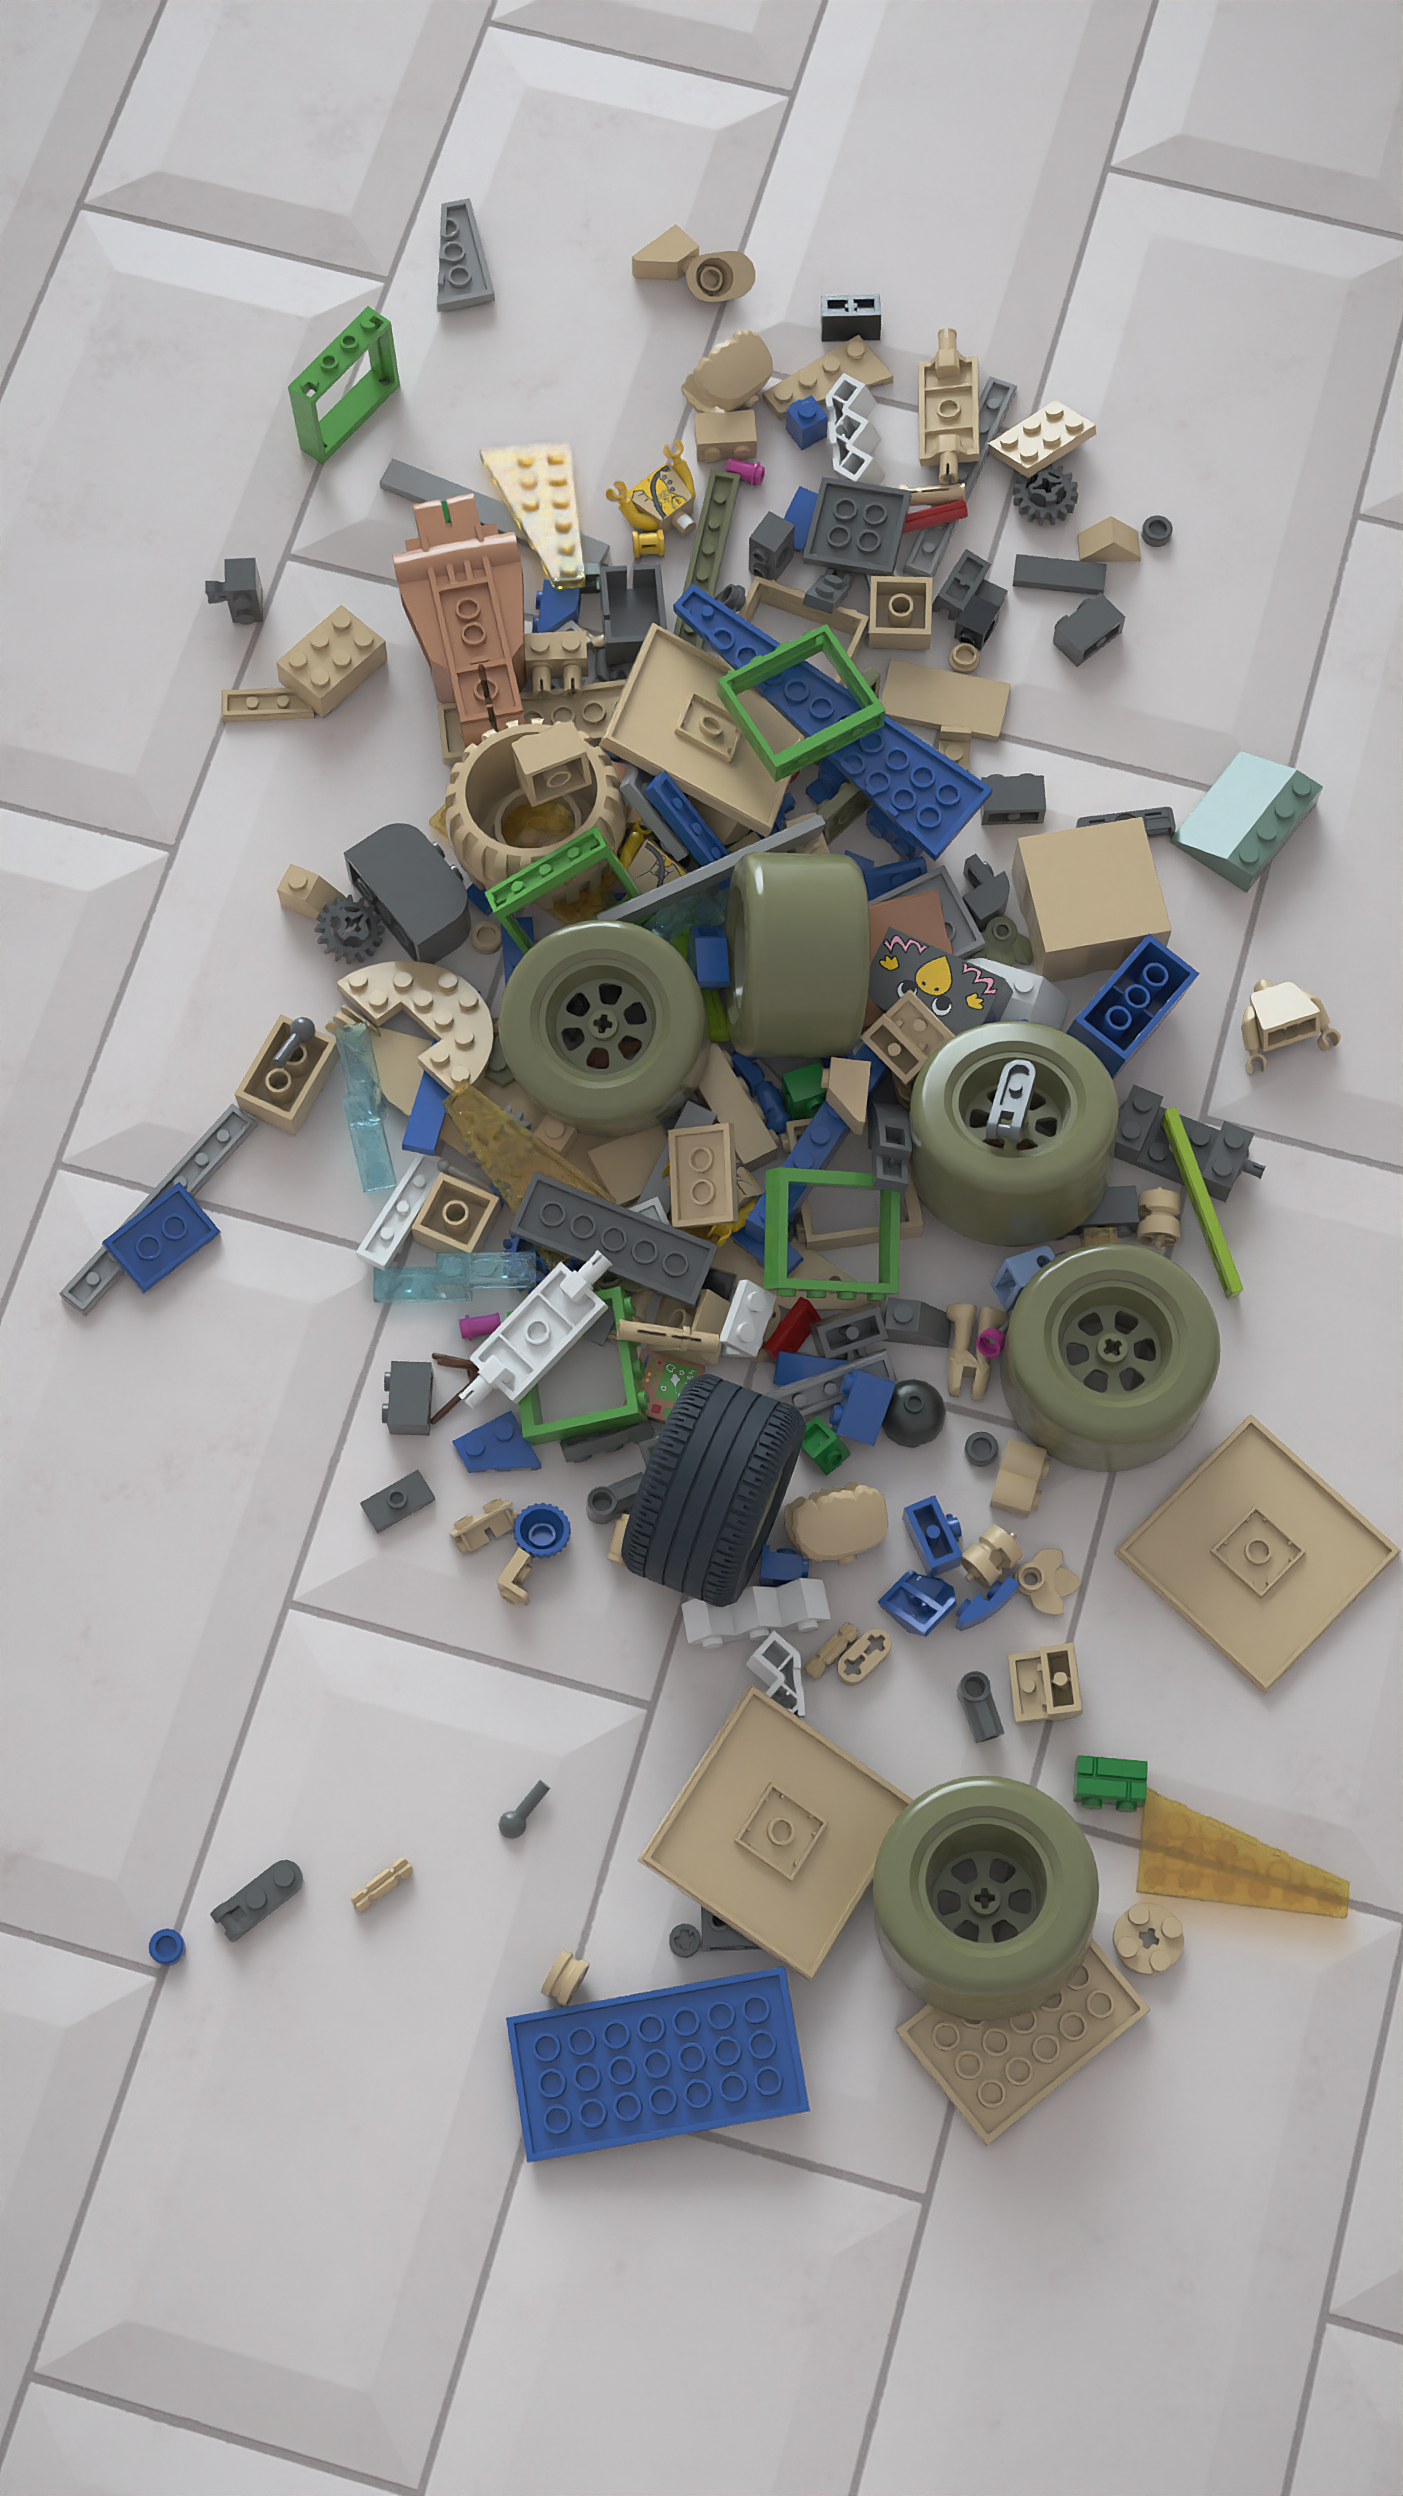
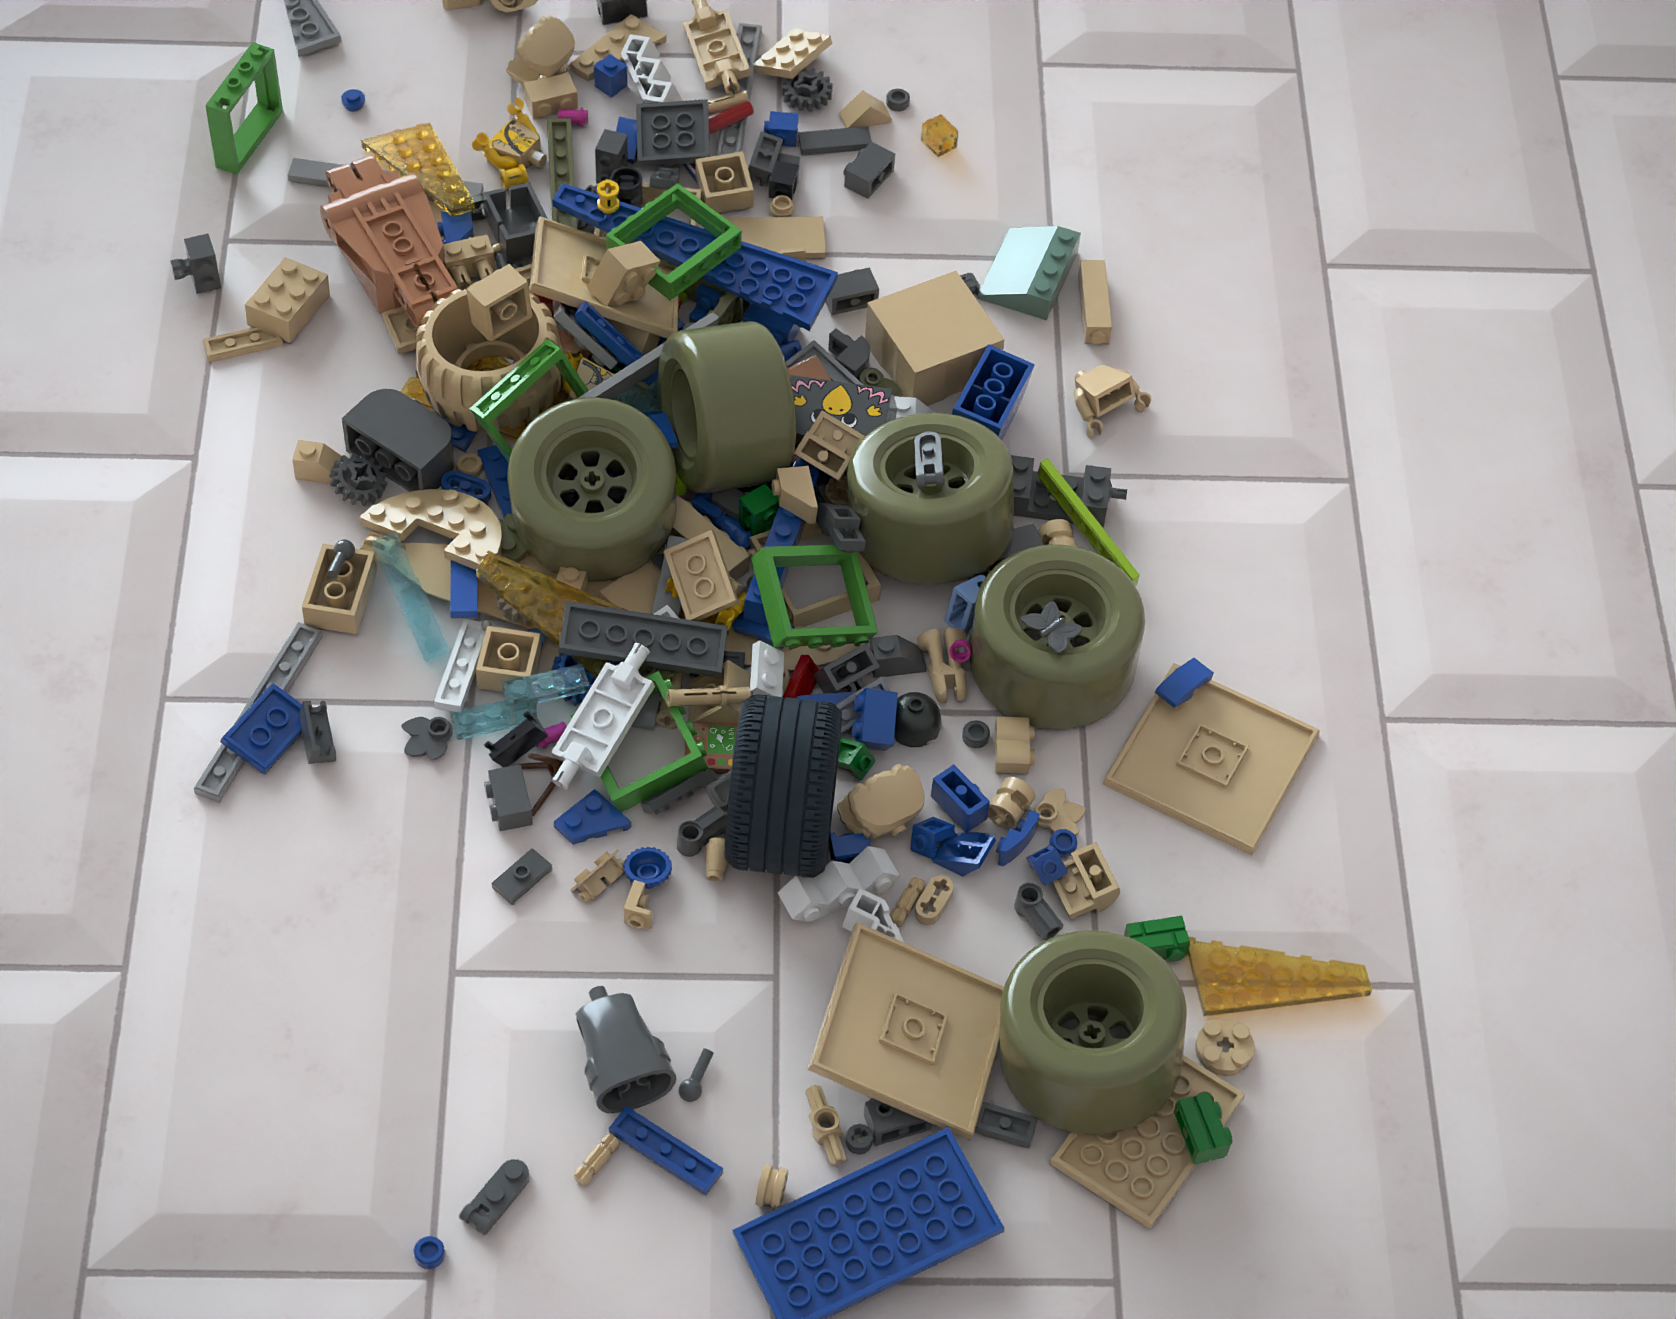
camera: 20 degrees left, 15 degrees down
none -> dark grey hinge [299,700,336,764]
none -> blue plate [341,89,365,111]
none -> dark grey plate [401,717,453,760]
none -> blue plate [441,471,491,504]
none -> black hinge [484,711,548,767]
none -> dark grey torso [575,986,676,1113]
none -> tan brick [587,241,660,307]
none -> yellow bush [597,180,620,214]
none -> blue plate [609,1106,723,1196]
none -> black wheel [610,166,643,208]
none -> blue brick [764,111,799,147]
none -> tan axle [805,1084,847,1167]
none -> blue bracket [910,817,955,859]
none -> clear yellow brick [921,114,959,157]
none -> dark grey plate [974,1102,1038,1149]
none -> dark grey piece [1021,601,1083,653]
none -> blue bracket [1026,845,1068,885]
none -> blue plate [1049,829,1077,857]
none -> tan brick [1078,260,1112,344]
none -> blue slope [1155,658,1214,708]
none -> green brick [1173,1092,1233,1165]

